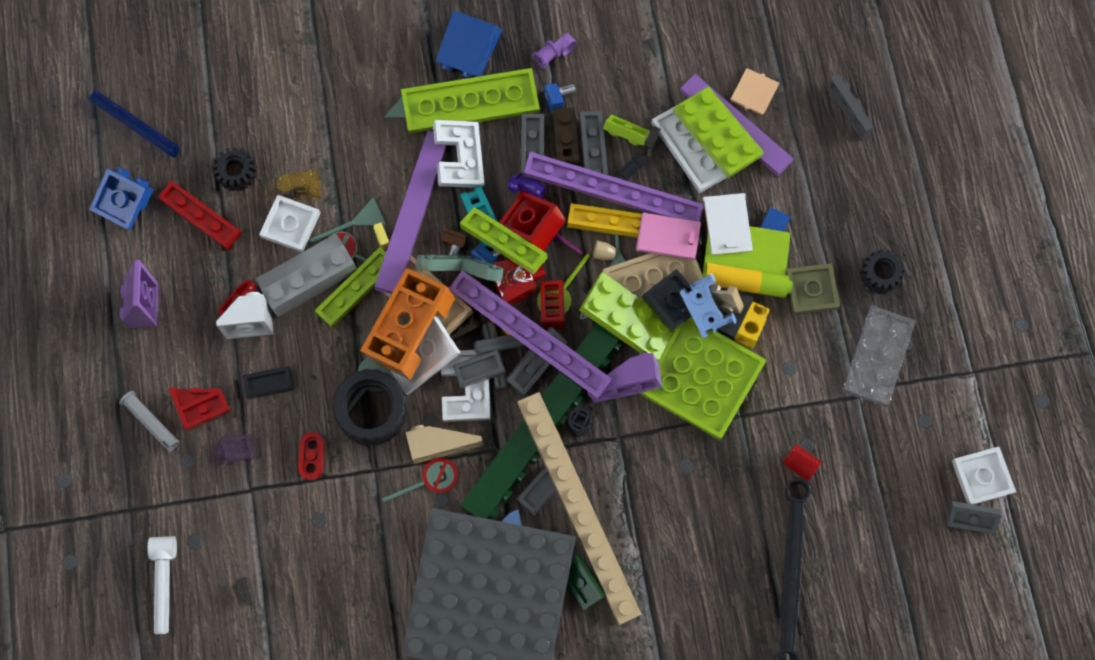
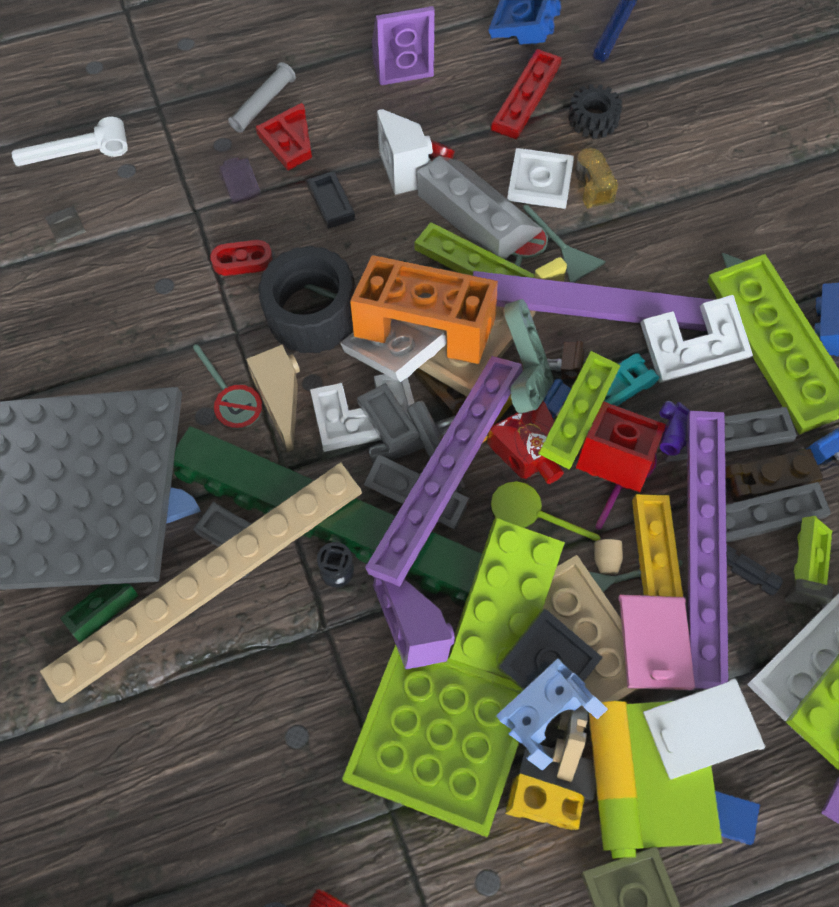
camera: 80 degrees right, 10 degrees down
red slope [540,280,565,330] -> none

